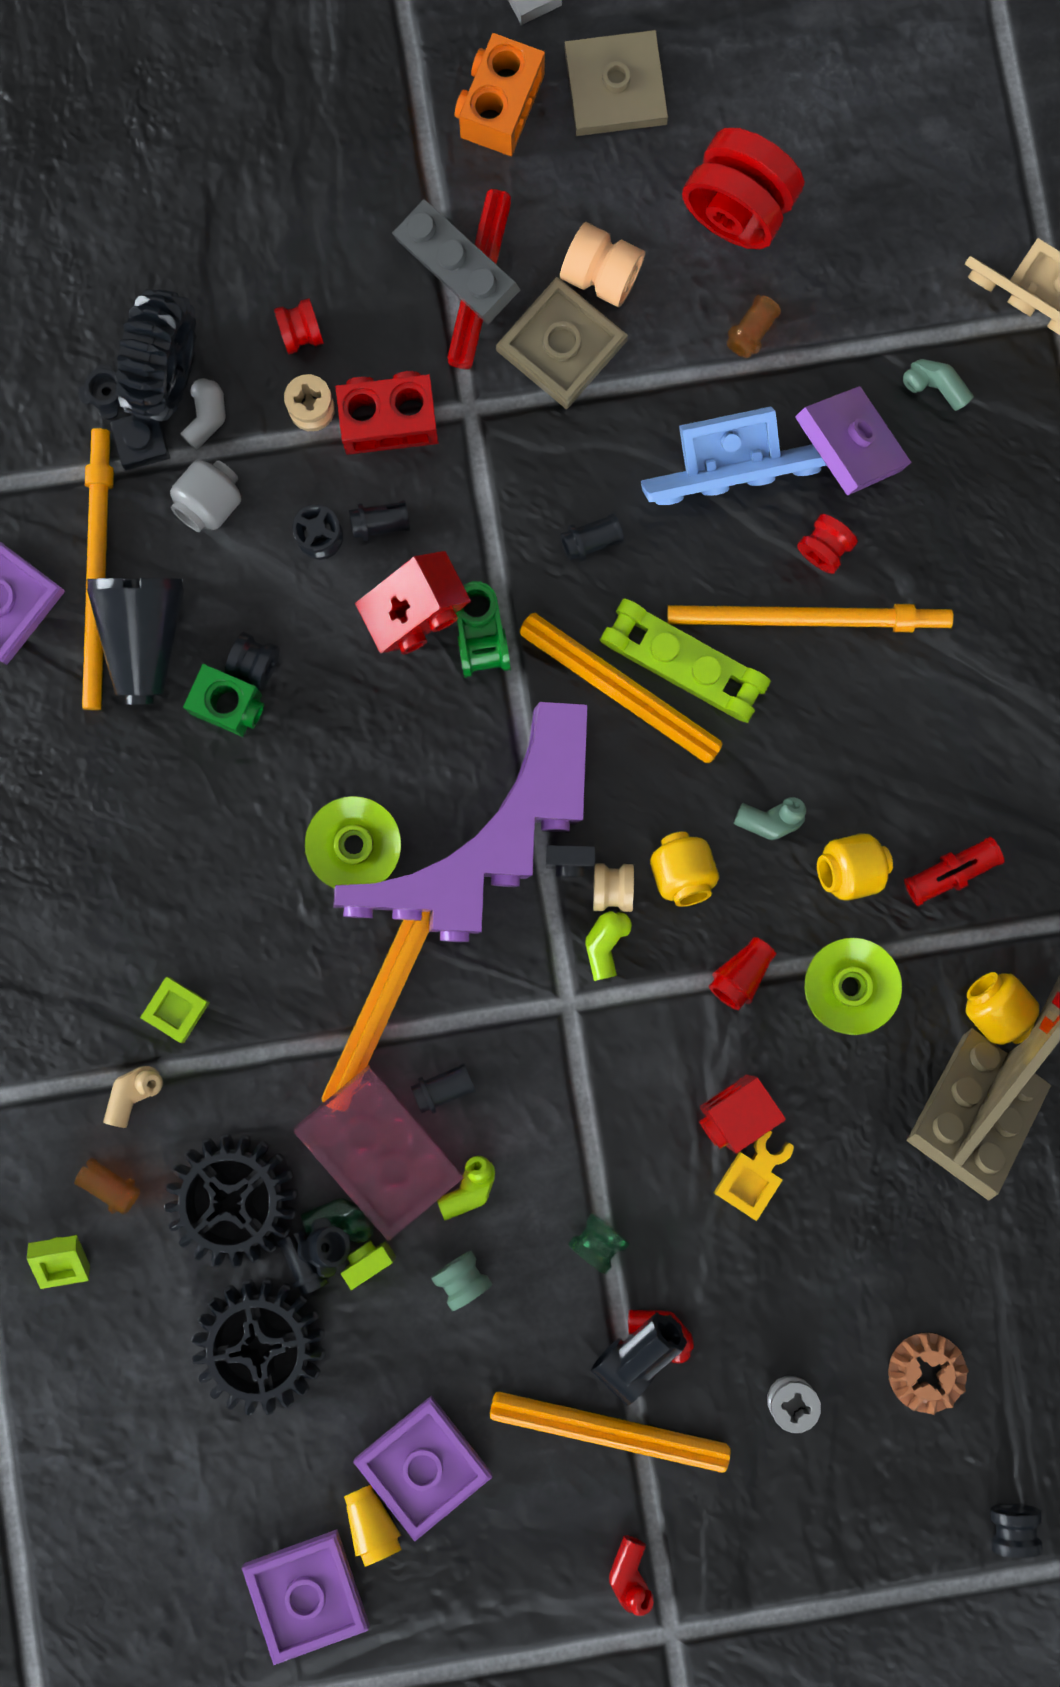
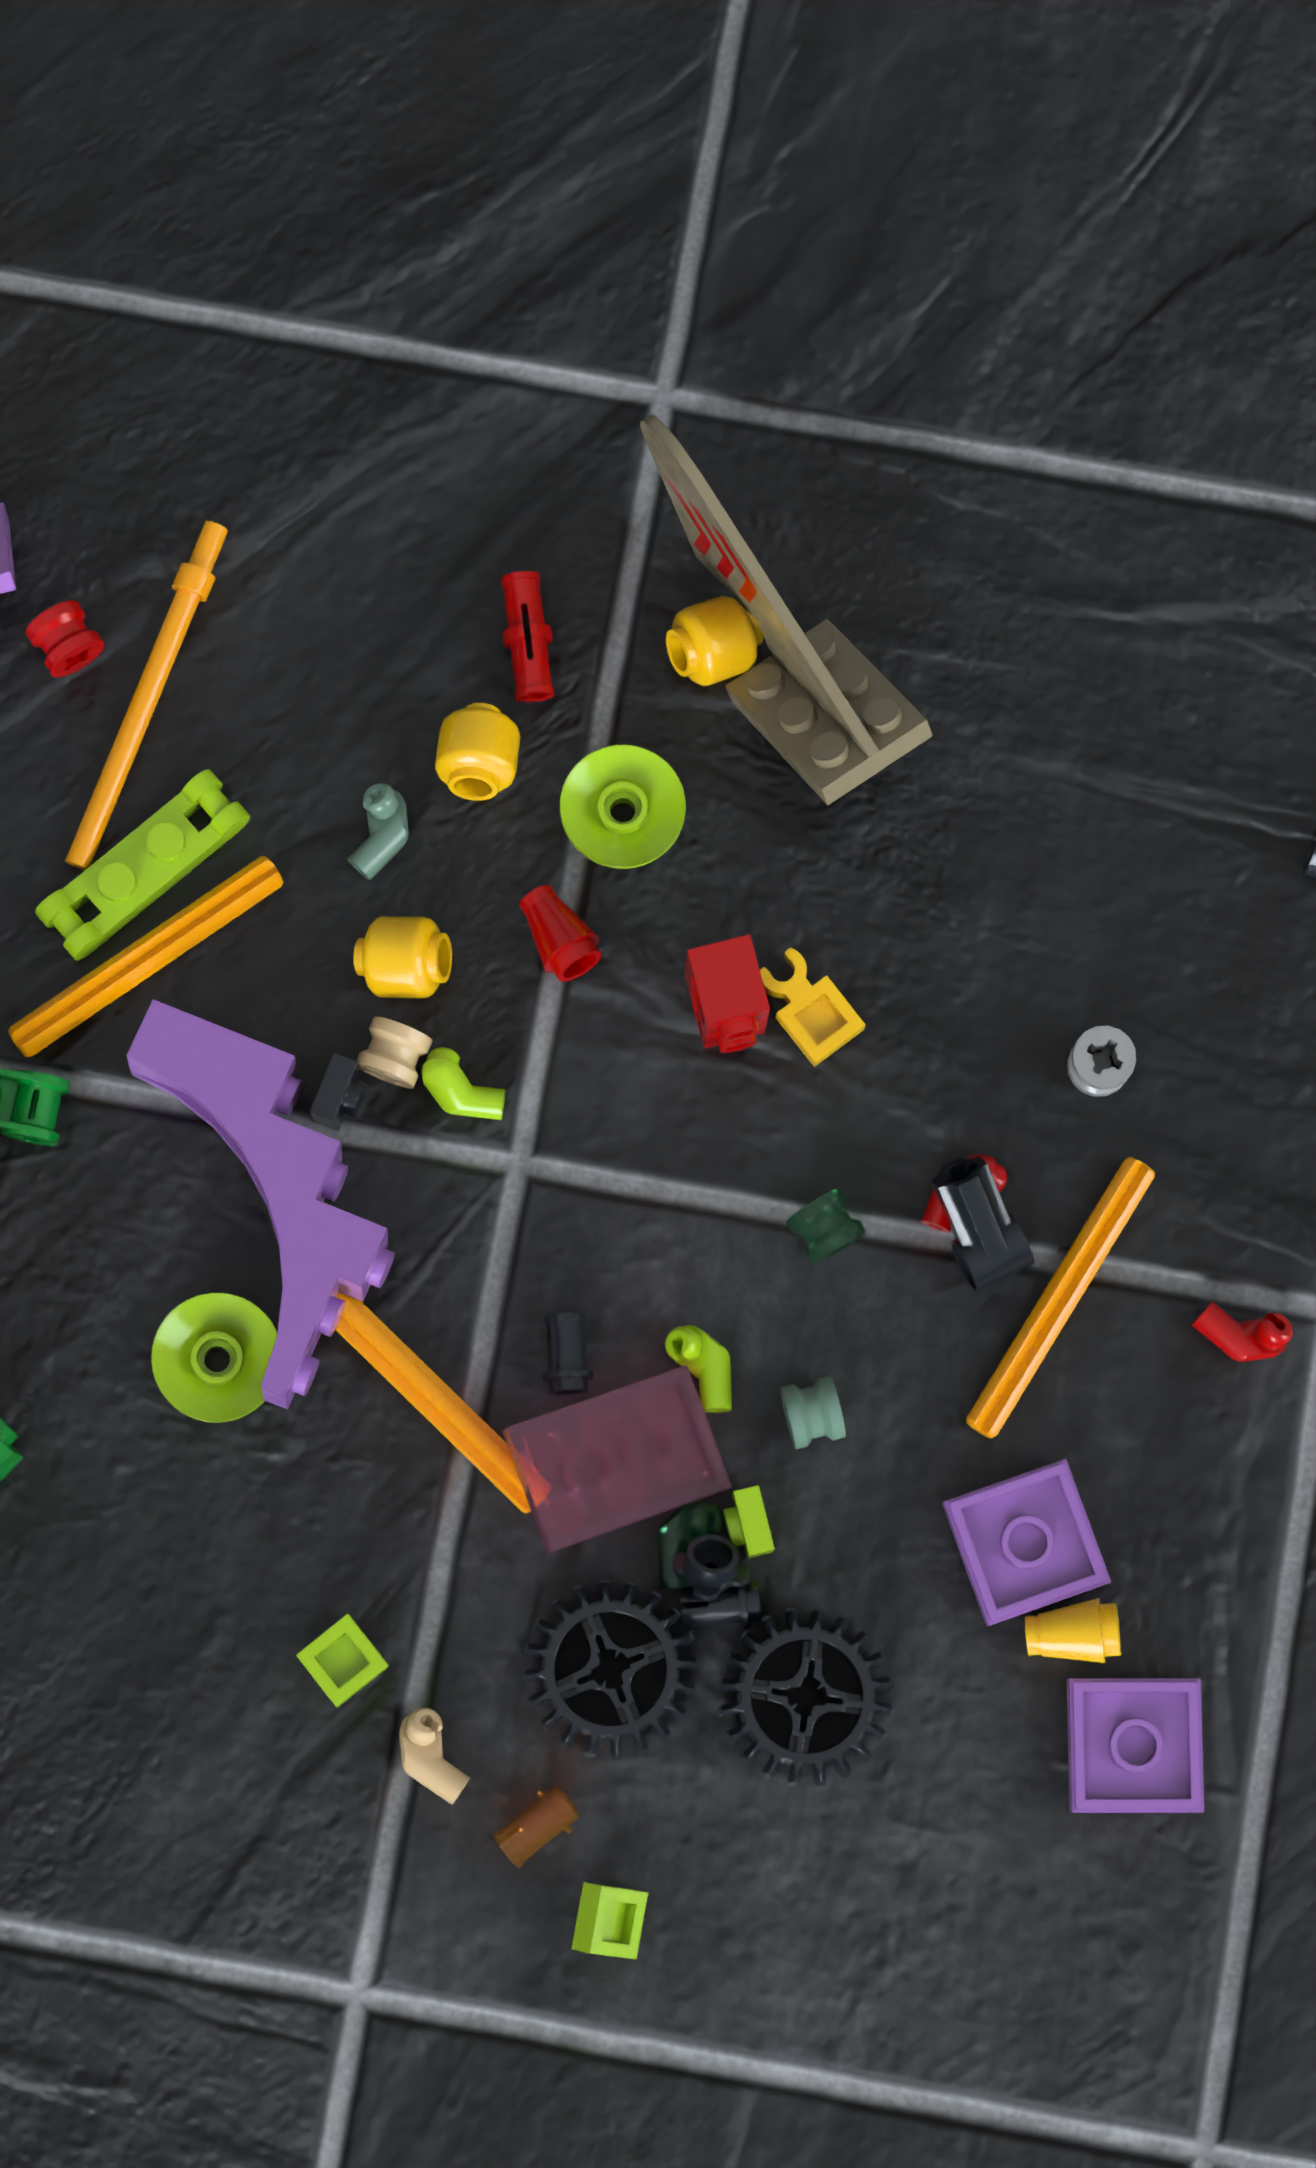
camera: 75 degrees left, 5 degrees down
nougat gear [888,1333,969,1415] -> none

